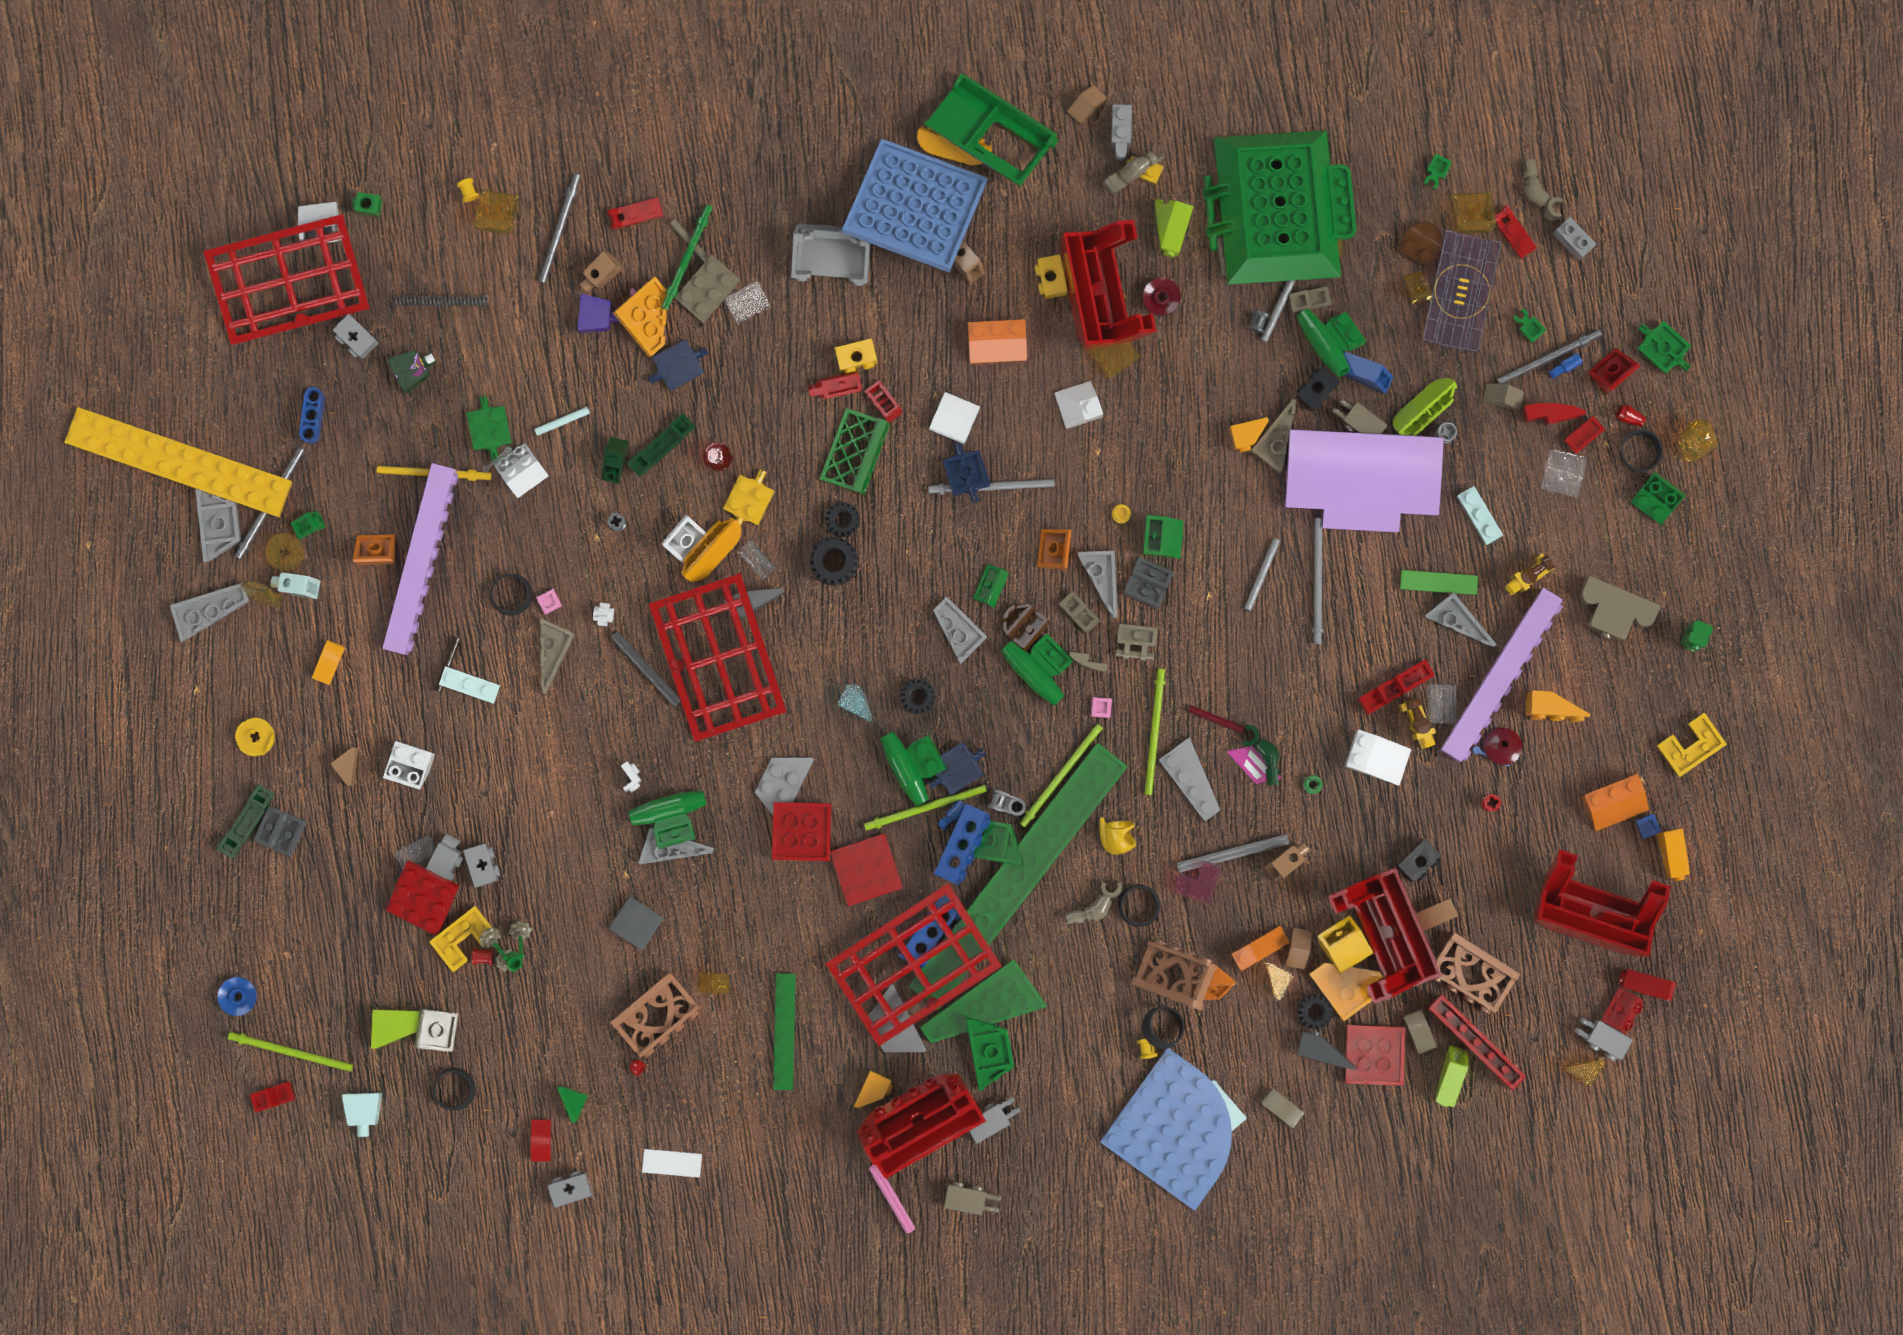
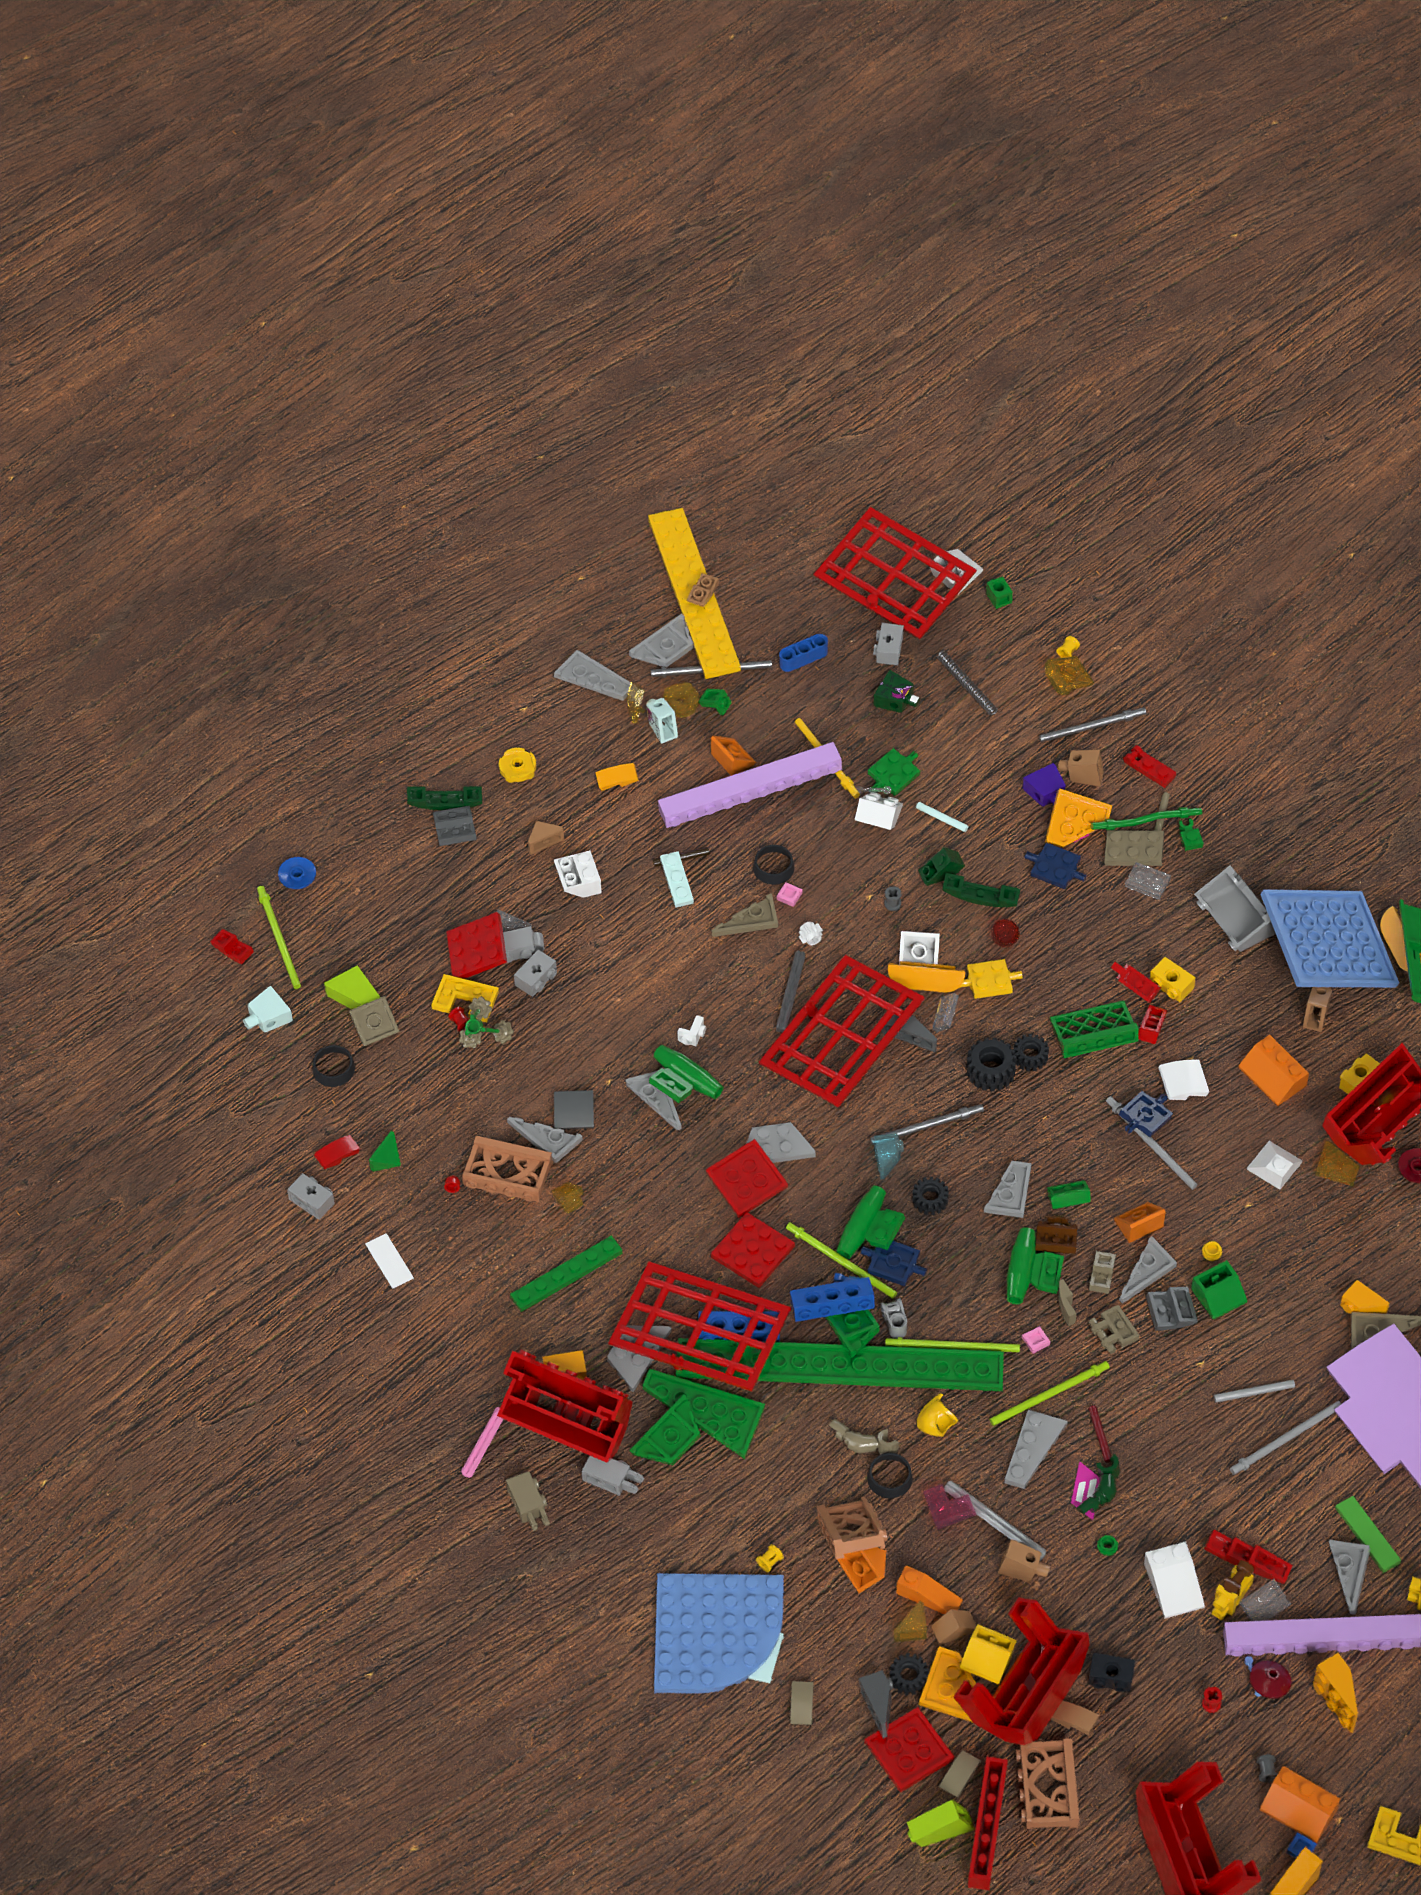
camera: 55 degrees right, 30 degrees down
black tyre [1142,1006,1185,1049] -> none
none -> light grey wing [507,1117,583,1163]
none -> medium nougat slope [687,573,719,607]
none -> flat silver bar [870,1104,984,1145]
none -> green plate [1179,819,1204,851]
none -> dark grey bush [1256,1755,1278,1783]

